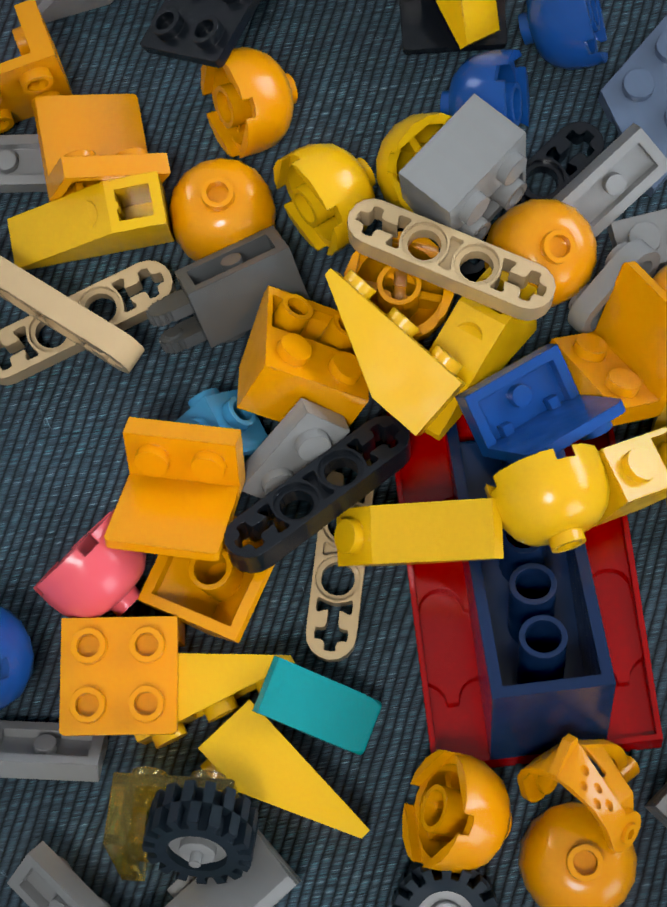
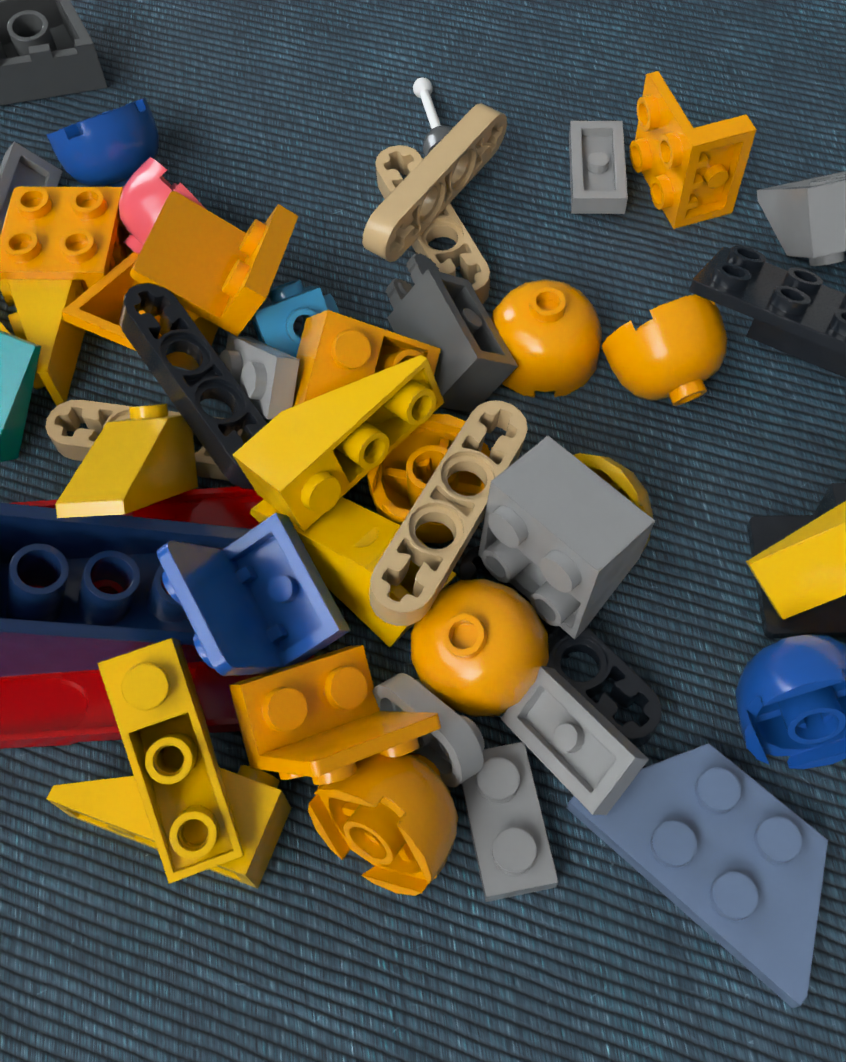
camera: 90 degrees right, 15 degrees down
yellow slope [7,171,174,270] -> none
light orange bracket [33,94,171,202] -> none
yellow cylinder [273,144,376,256] -> none
blue cylinder [440,49,530,127] -> none
yellow cylinder [484,443,610,553] -> none

